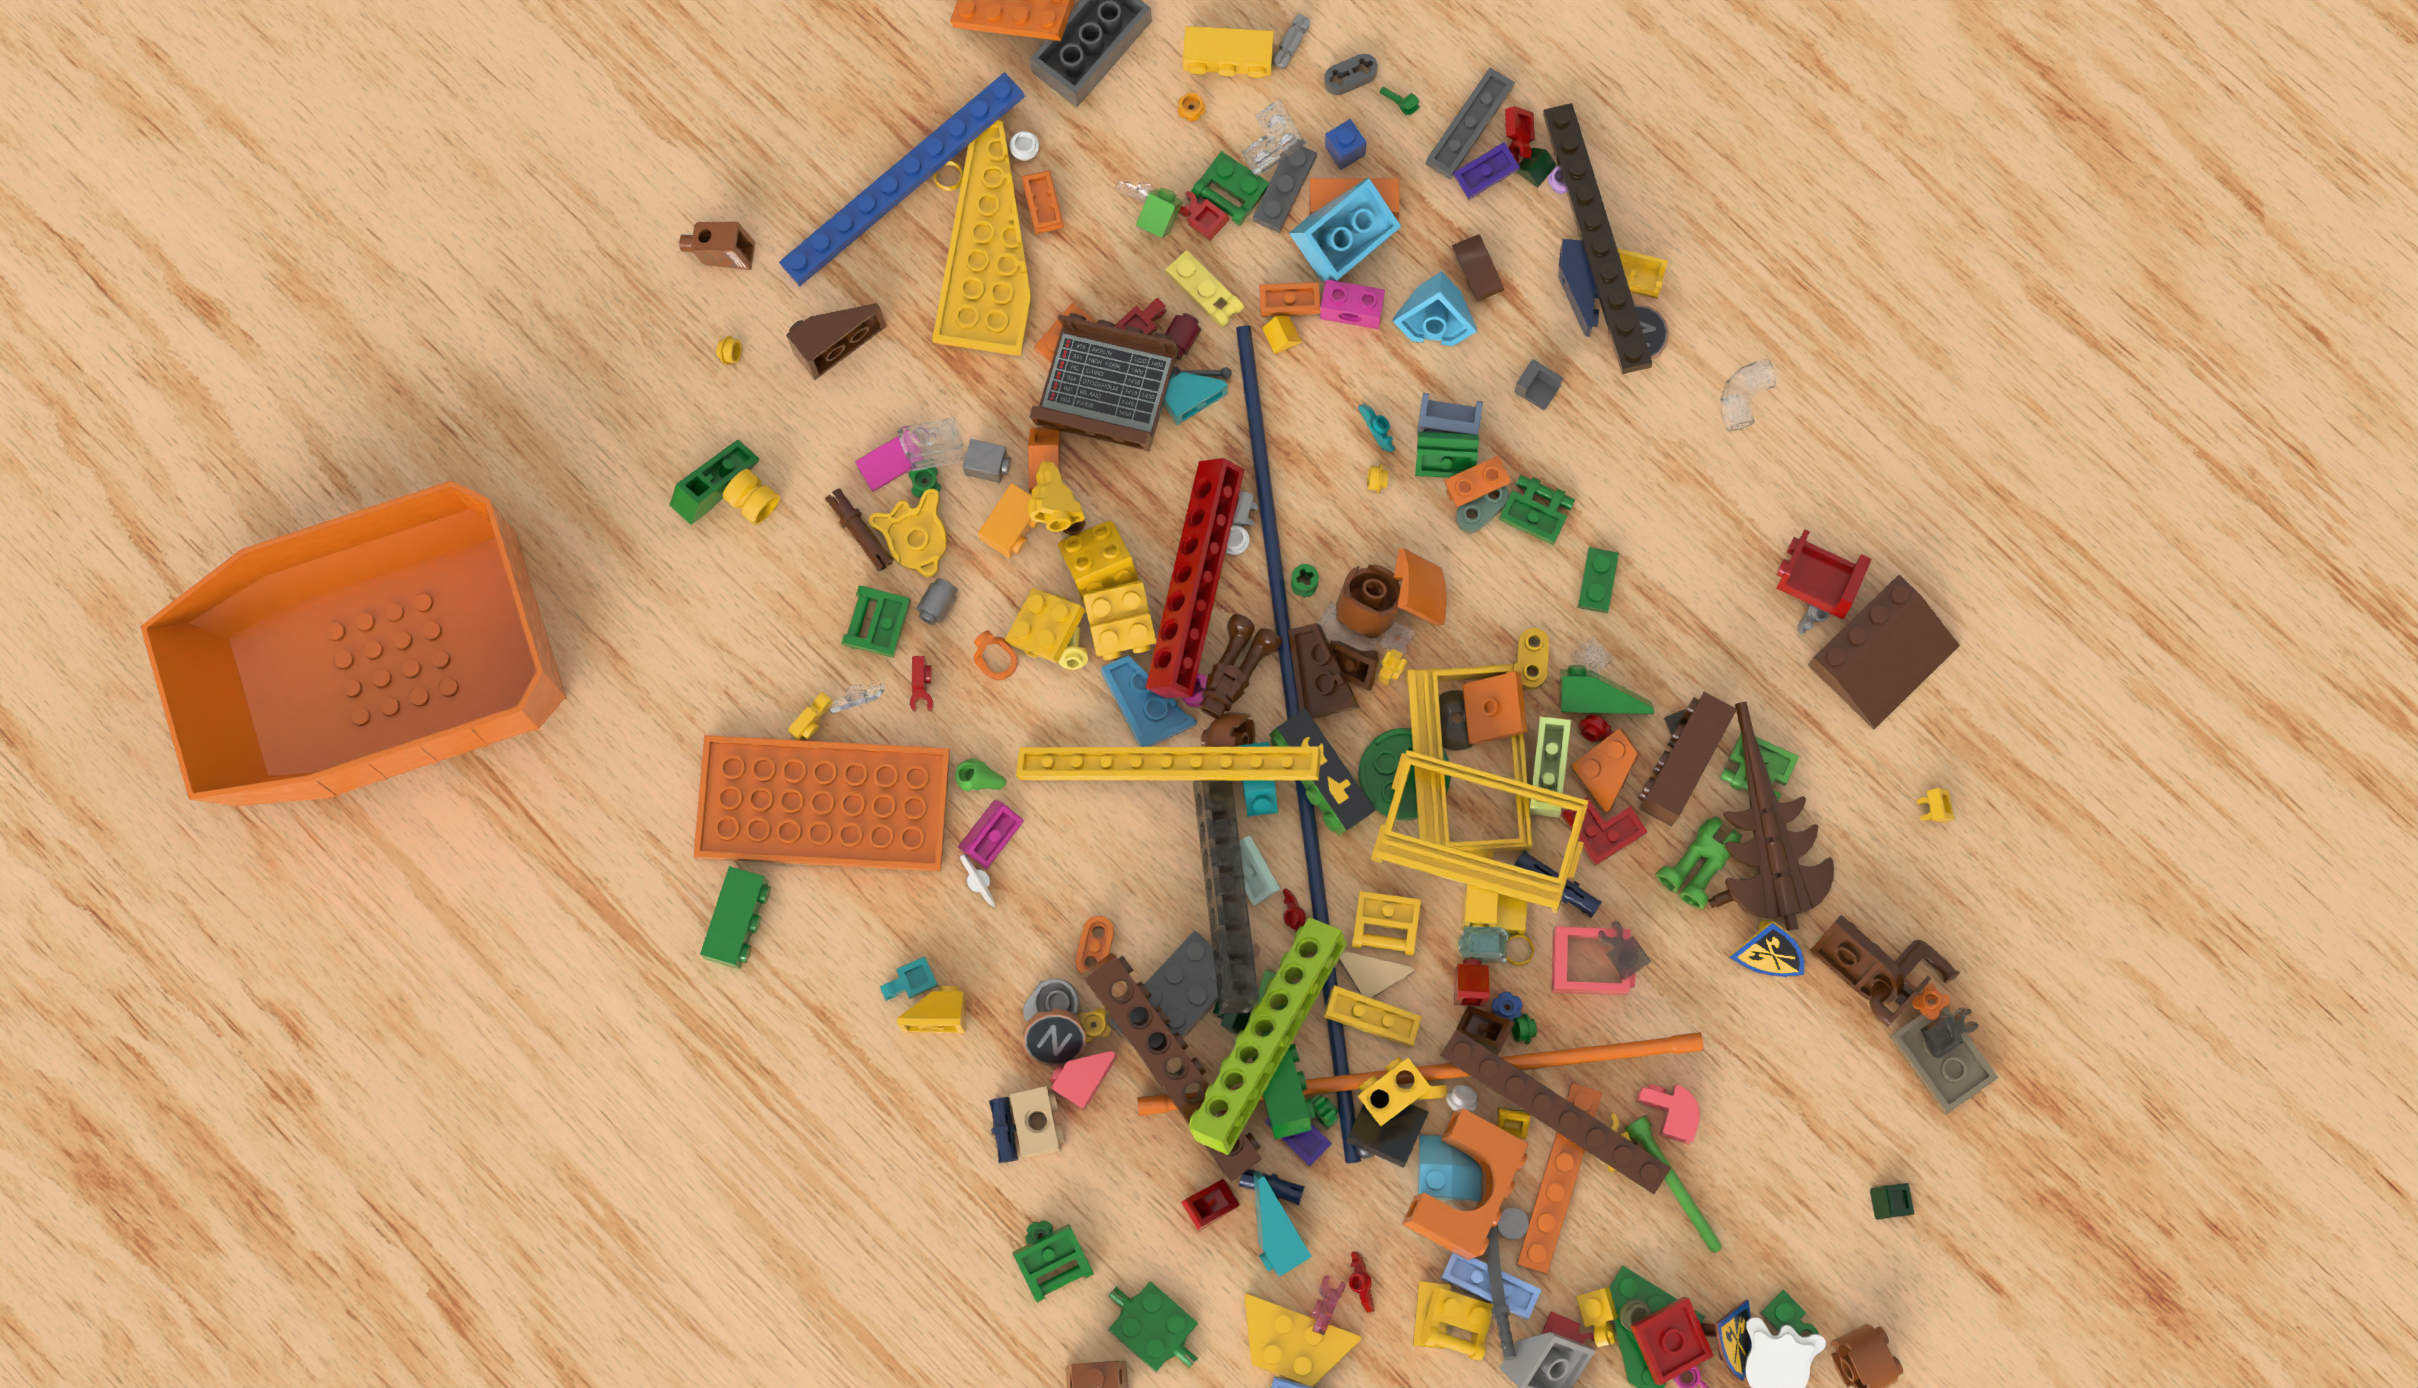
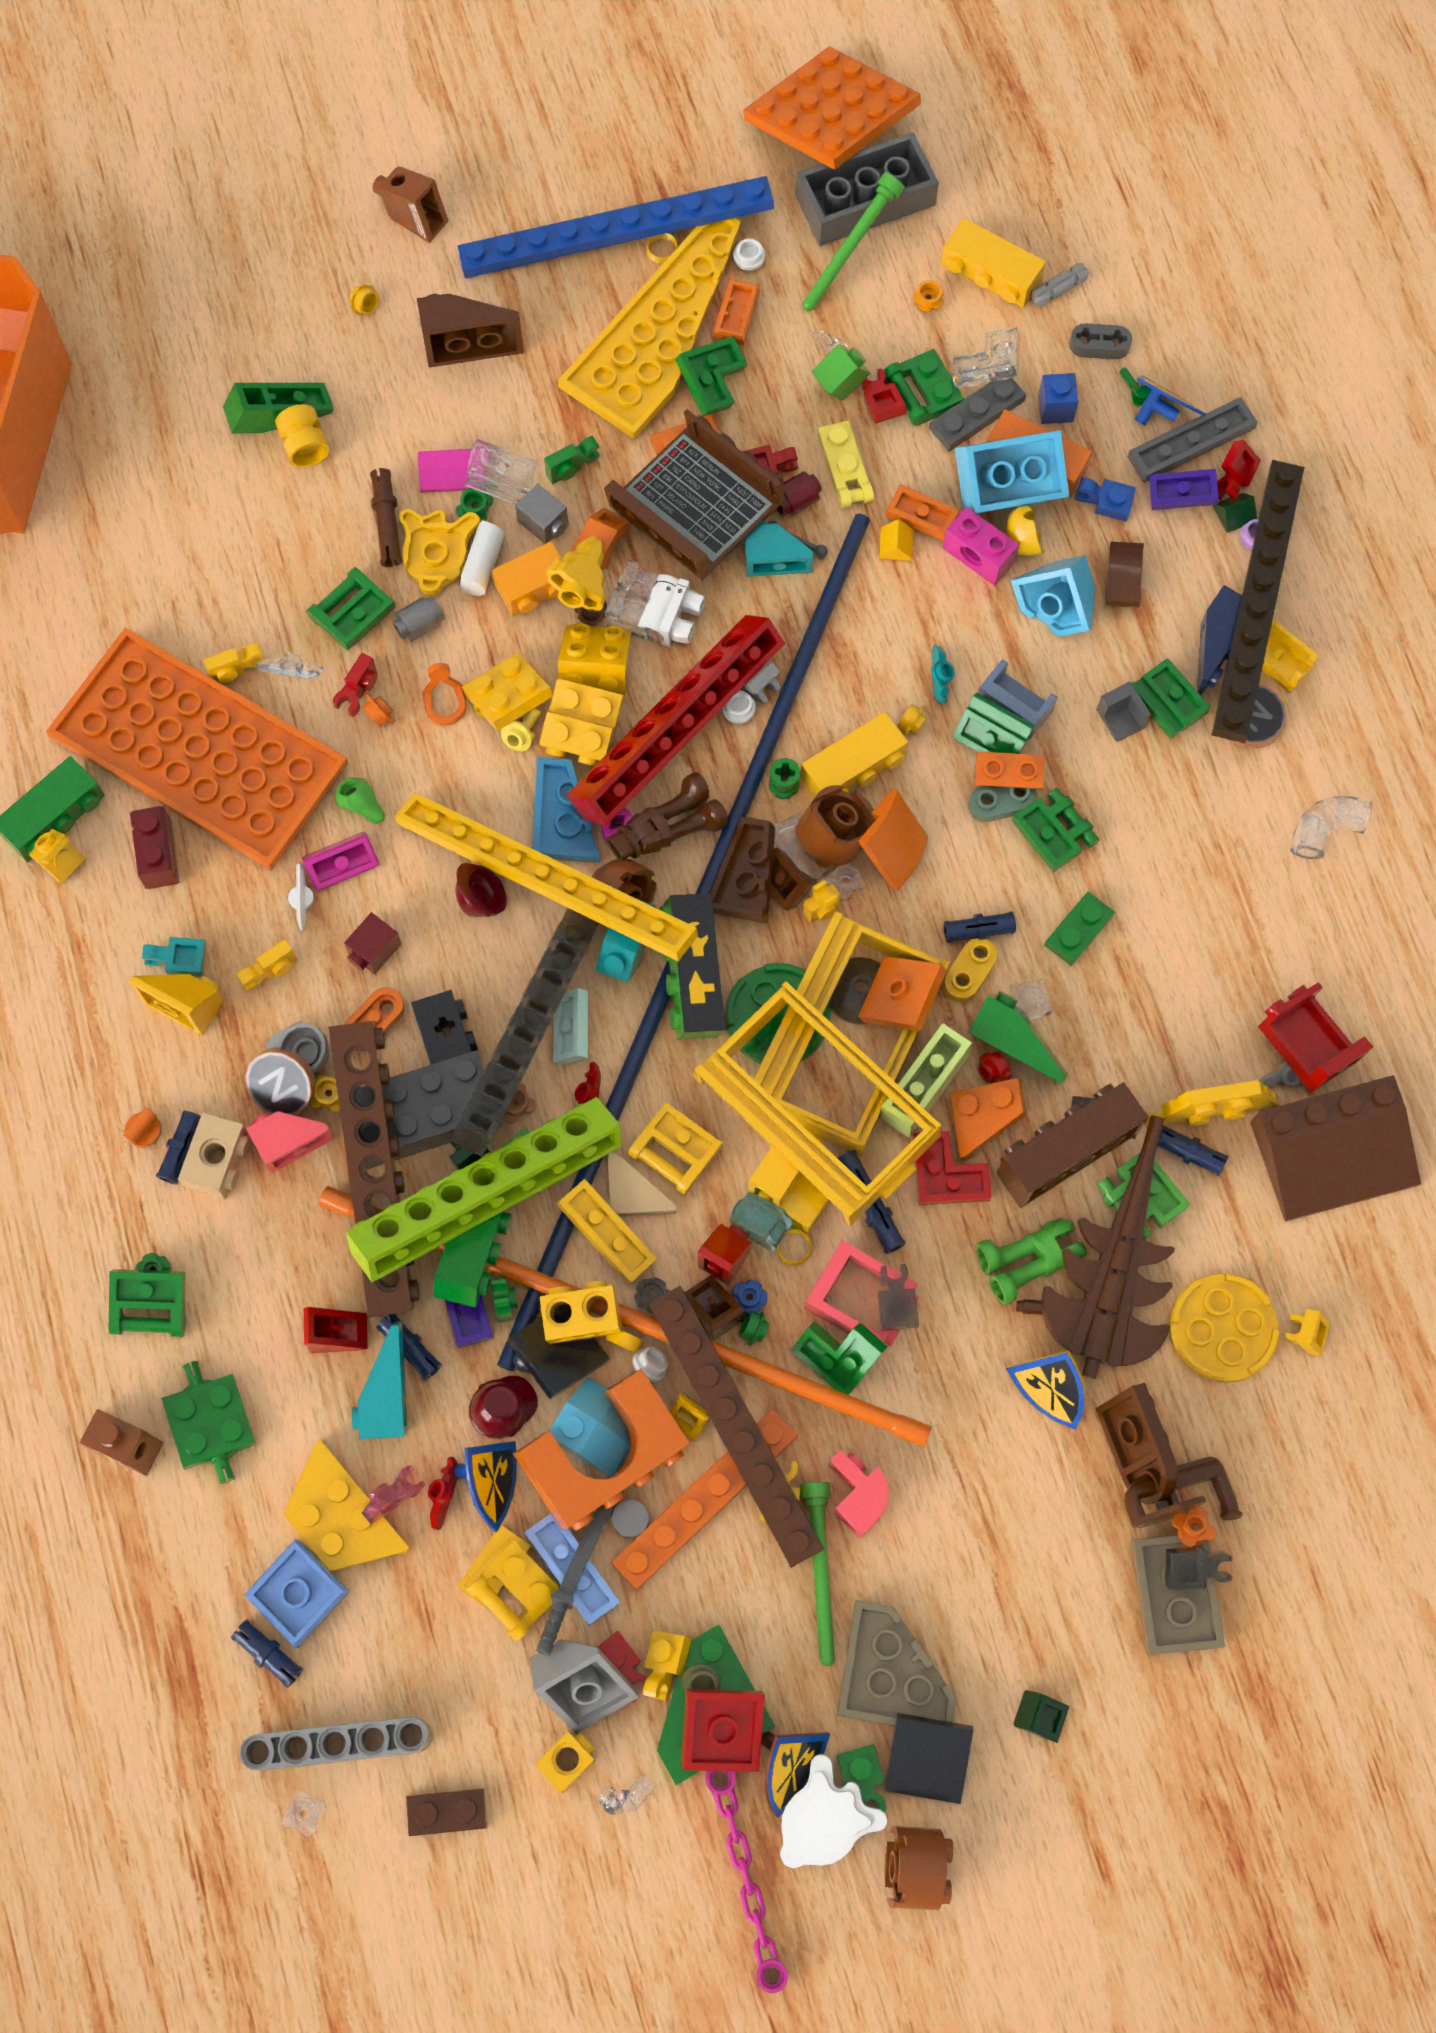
camera: 25 degrees right, 5 degrees down
none -> yellow bracket [29,829,85,884]
none -> orange plate [123,1108,161,1148]
none -> dark red brick [130,806,180,889]
none -> yellow plate [236,939,298,992]
none -> dark red brick [344,912,402,974]
none -> orange plate [362,693,395,727]
none -> black brick [411,990,478,1065]
none -> dark red hat [455,863,507,918]
none -> shield [455,1441,517,1532]
none -> white brick [460,520,505,596]
none -> dark red hat [469,1376,538,1439]
none -> green plate [544,436,600,485]
none -> hips [605,559,705,647]
none -> clear smoke plate [634,1277,670,1313]
none -> green plate [675,336,747,416]
none -> green plate [791,1321,887,1395]
none -> yellow brick [800,711,908,797]
none -> bright green piece [803,172,905,311]
none -> dark tan plate [837,1600,956,1726]
none -> black tile [885,1713,973,1804]
none -> dark blue pin [943,911,1016,943]
none -> yellow hair [1005,505,1045,556]
none -> blue plate [1075,478,1136,522]
none -> green plate [1132,658,1211,739]
none -> blue shield [1135,375,1206,425]
none -> yellow wing [1145,1080,1280,1129]
none -> dark blue pin [1157,1125,1229,1176]
none -> yellow tile [1169,1273,1280,1382]

